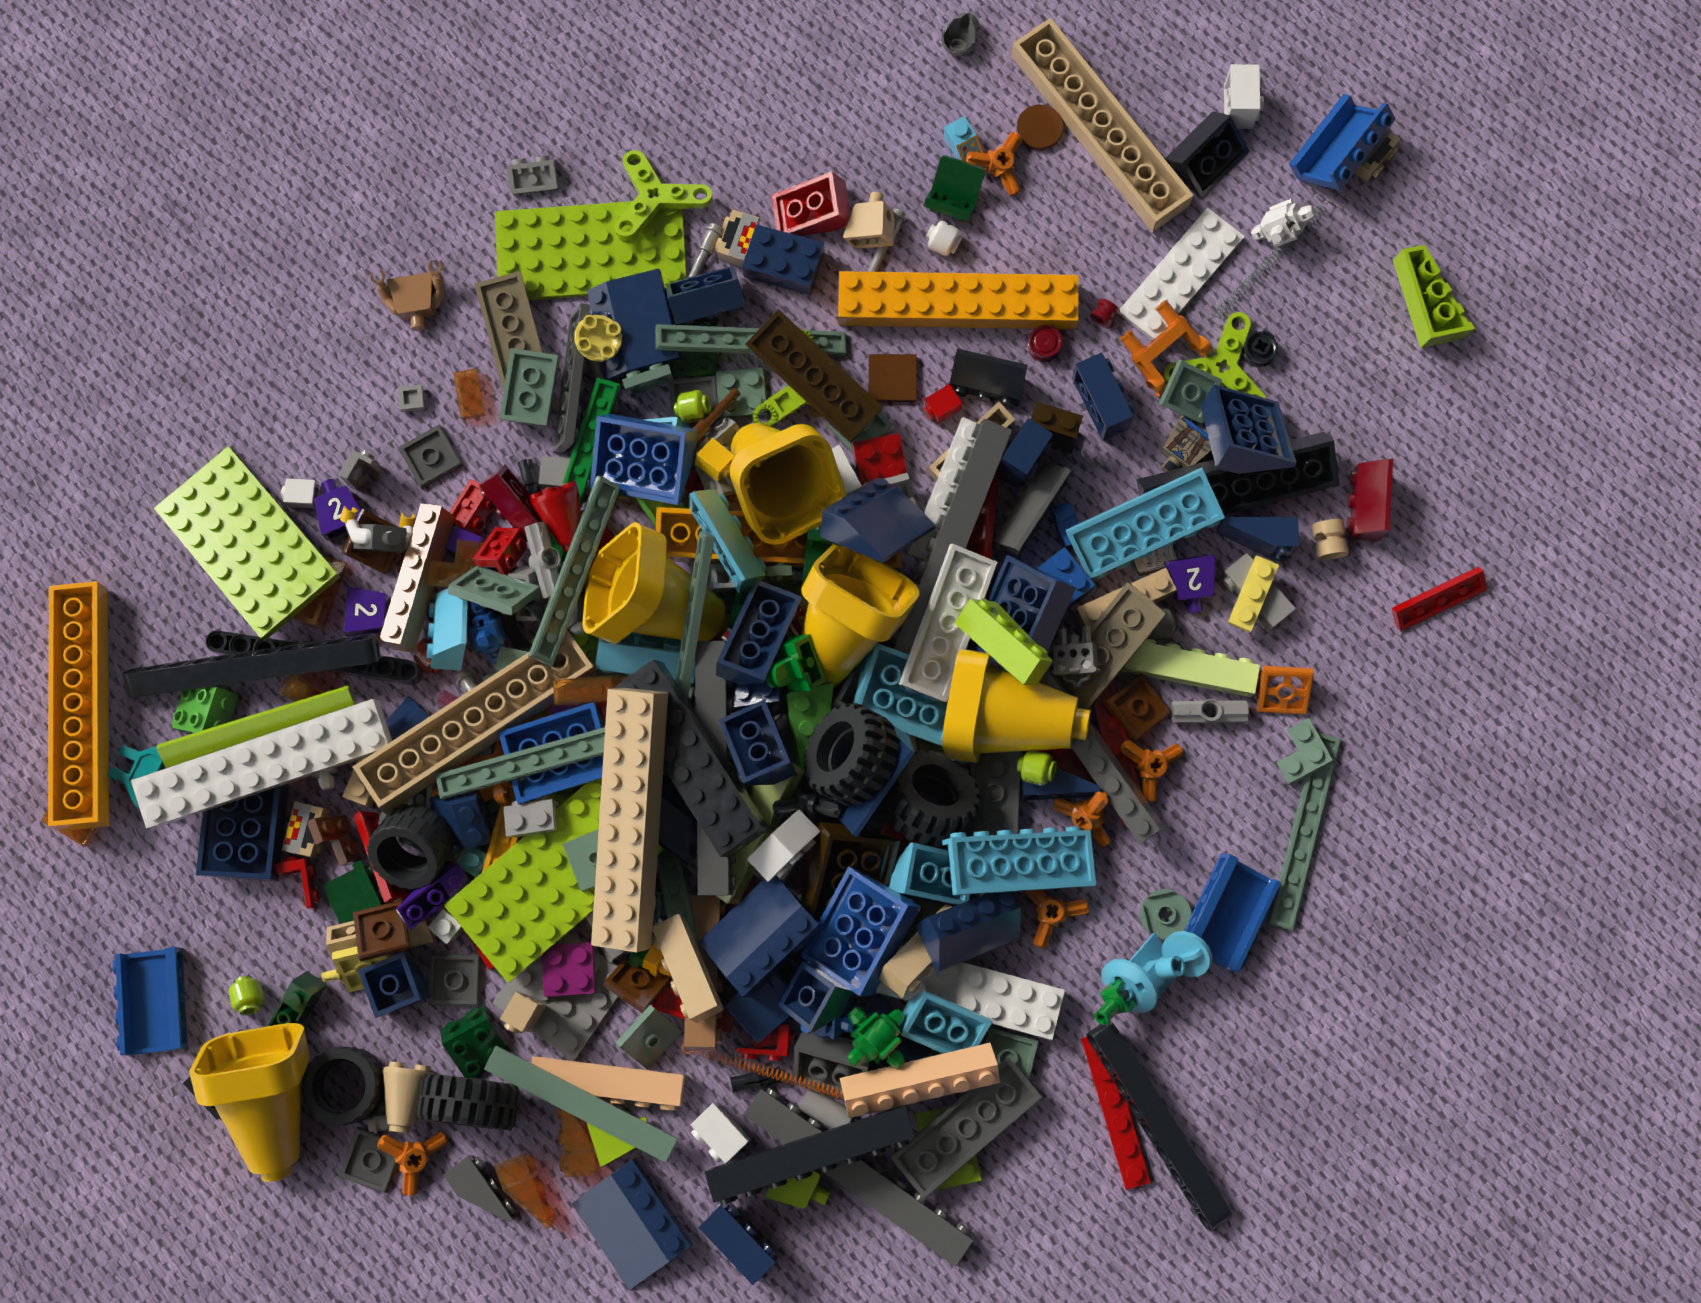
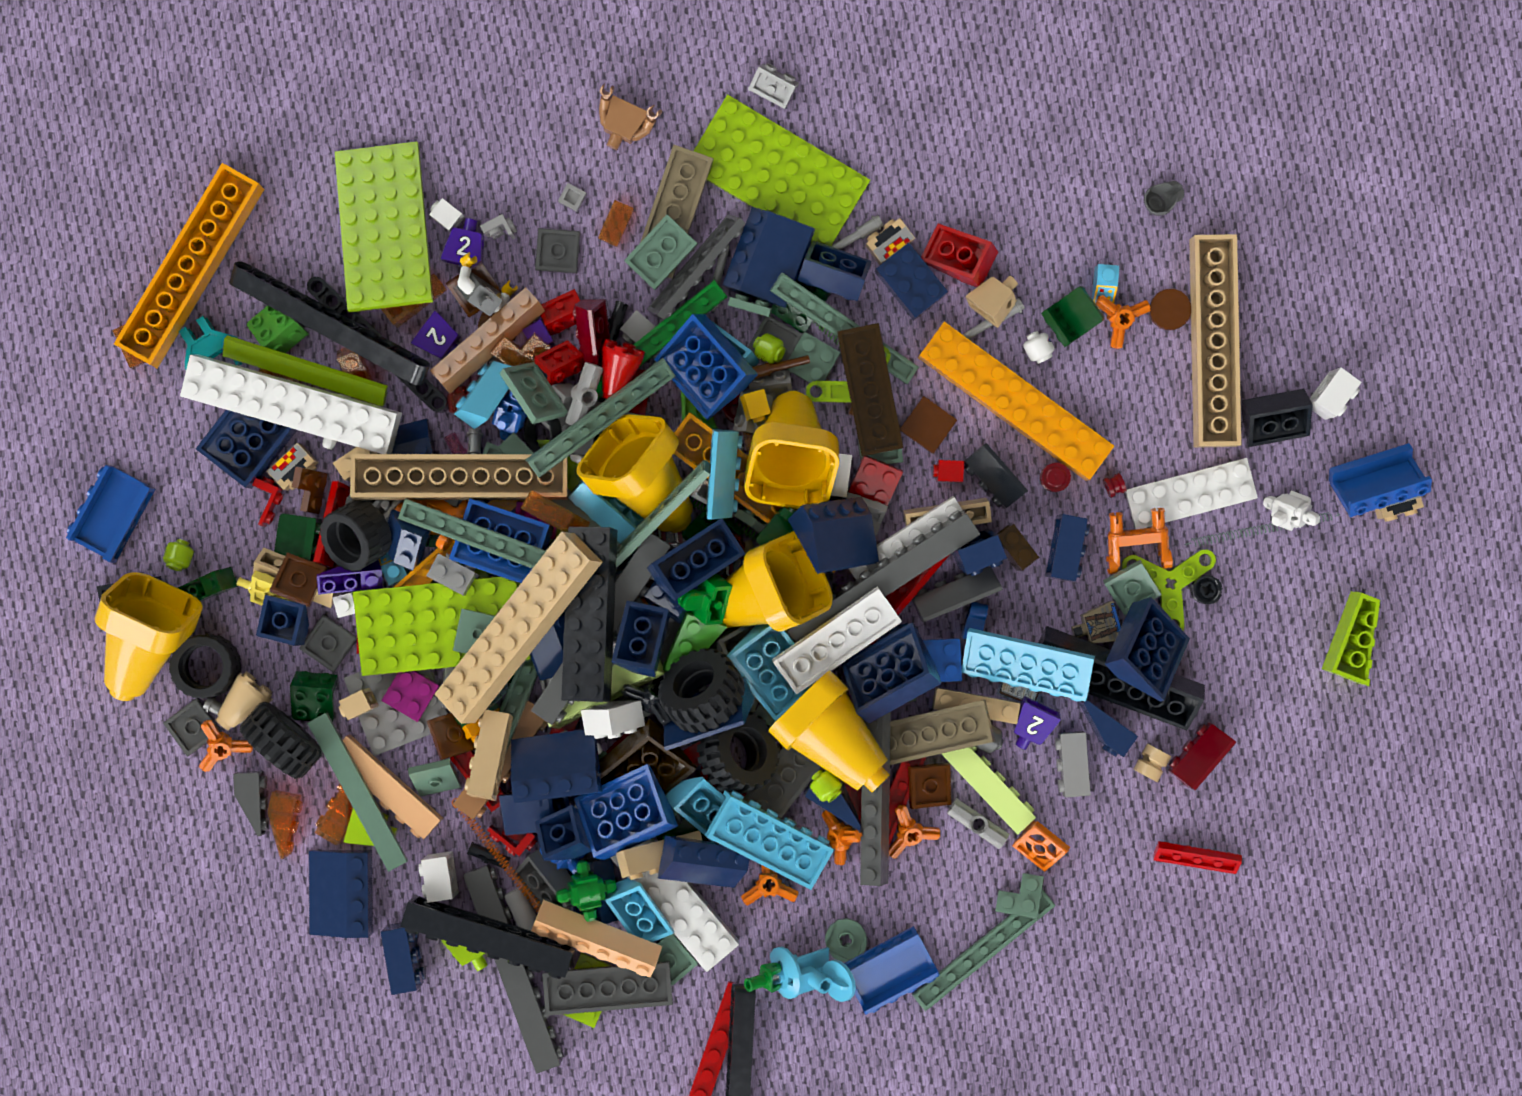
camera: 30 degrees right, 10 degrees up
light yellow dish [574,315,622,362] -> none
lime piece [614,150,713,241] -> none
lime wedge [954,598,1053,686] -> none
light grey piece [1052,626,1100,687] -> none
light yellow plate [1227,555,1279,633] -> none

